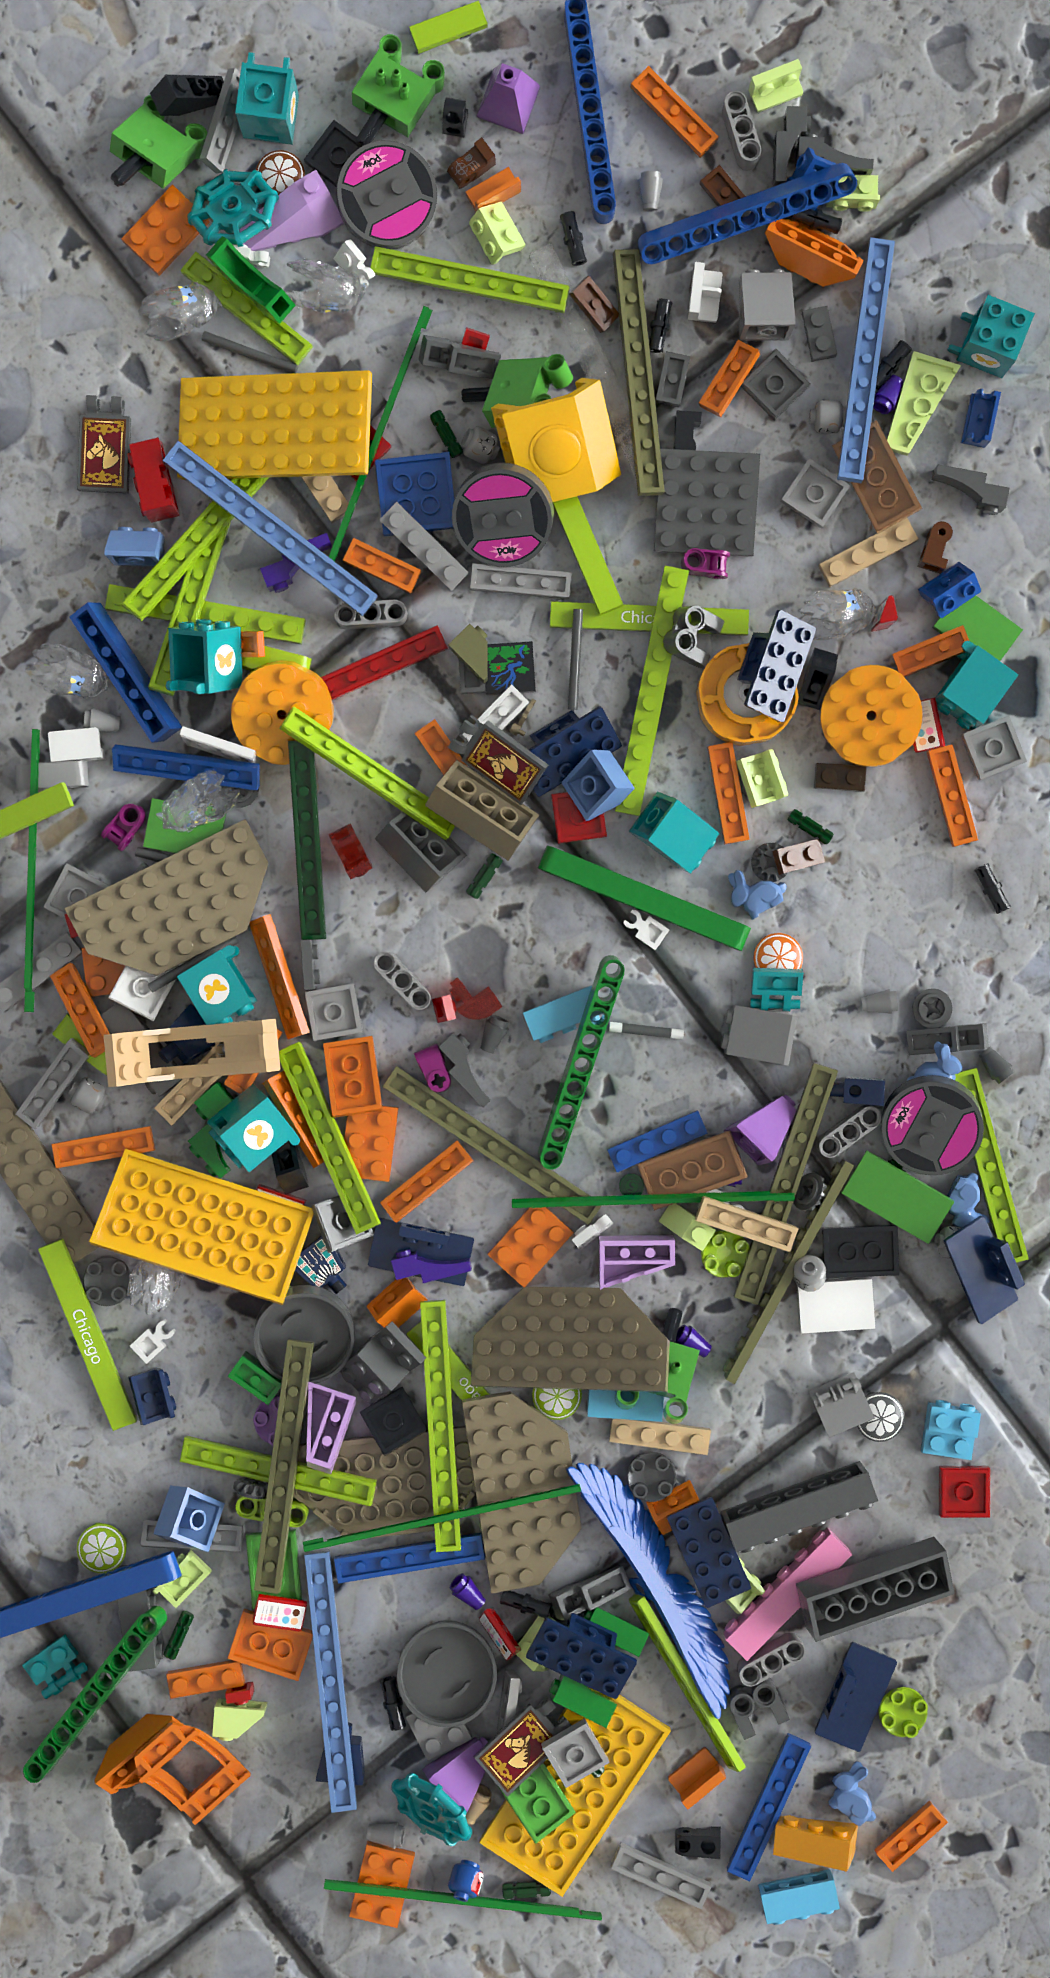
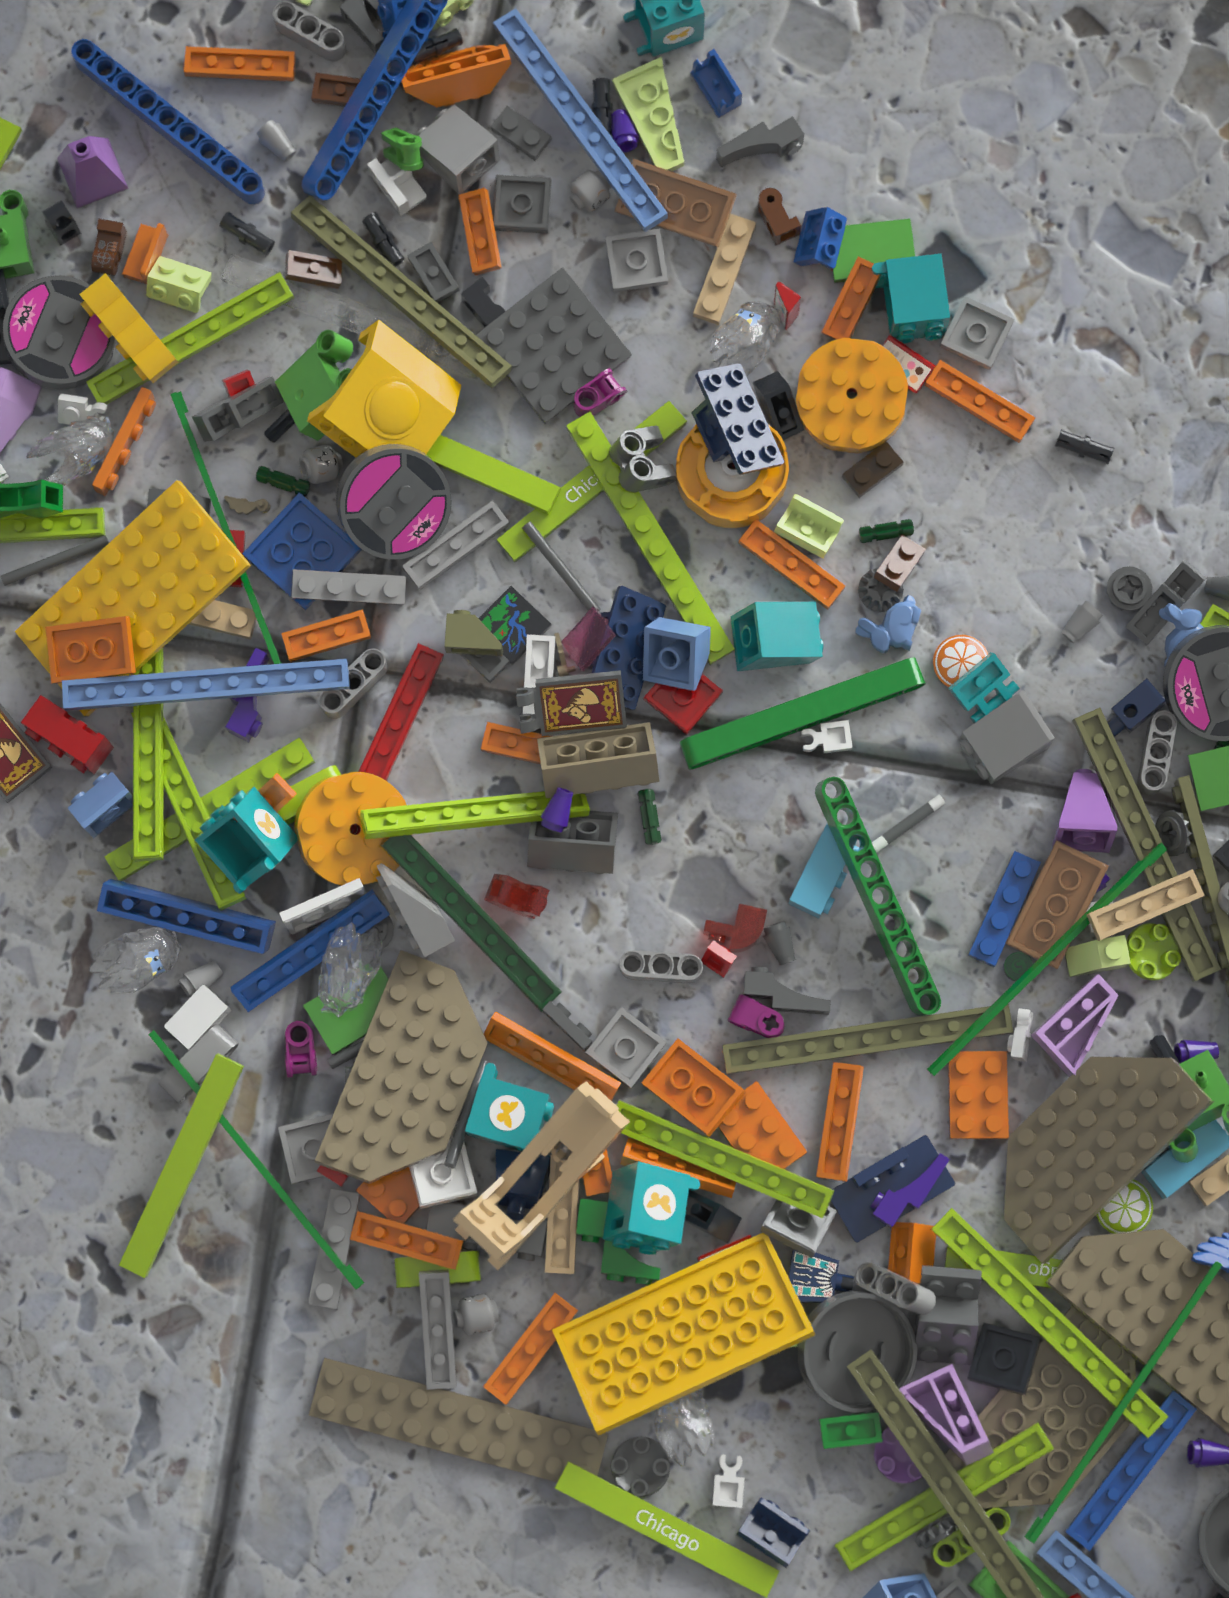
camera: 40 degrees left, 10 degrees down
none -> orange plate [45,616,136,684]
none -> yellow brick [79,273,179,383]
none -> orange plate [92,387,156,496]
none -> dark tan piece [224,495,271,515]
none -> light grey slope [376,863,455,957]
none -> bright green piece [381,128,424,171]
none -> dark purple cone [541,787,574,832]
none -> clear pink piece [561,606,616,672]
none -> light grey beam [855,1262,936,1315]

